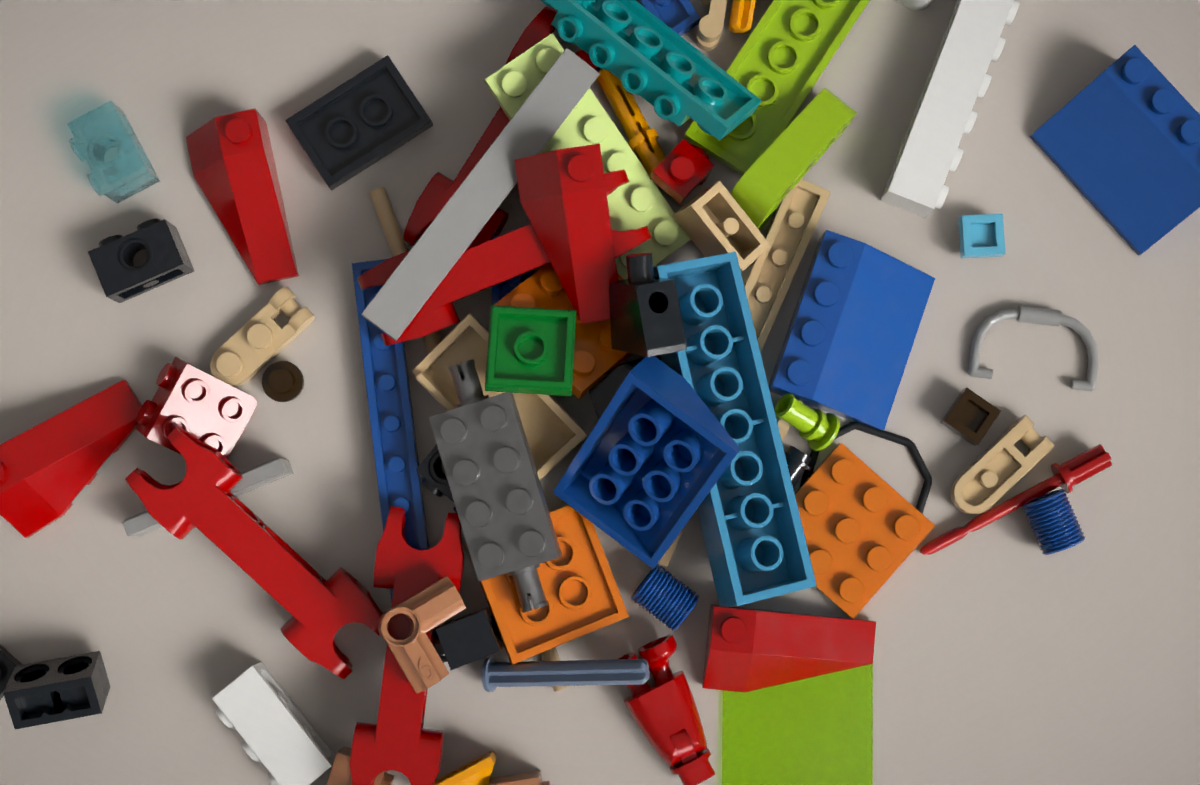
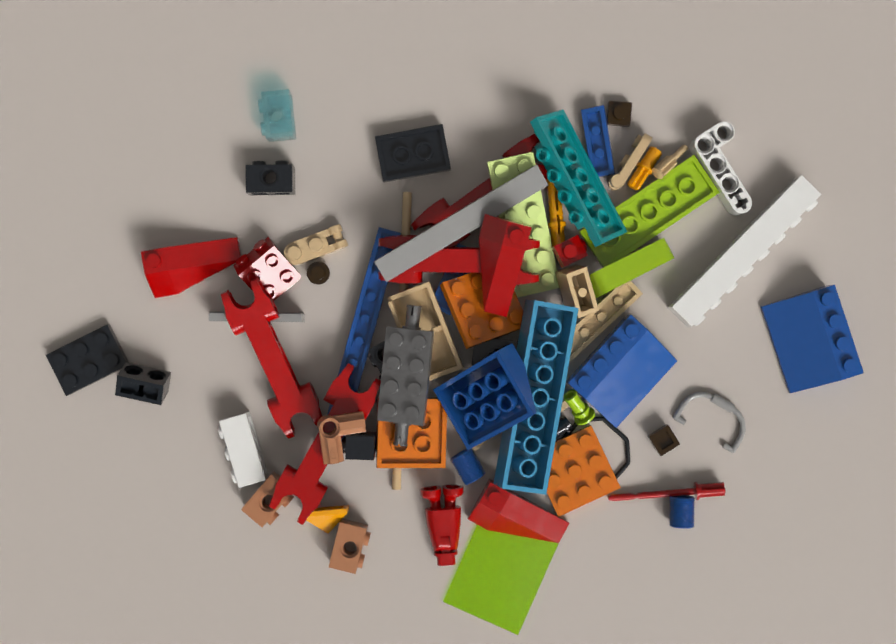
camera: 20 degrees right, 5 degrees up
red wedge [186,108,299,285] -> none
sand blue axle [481,658,649,692] -> none
green tile [485,305,576,396] -> none
black torso [609,253,687,357] -> none
tan plate [950,415,1054,514] -> none
medium azure plate [958,214,1006,259] -> none

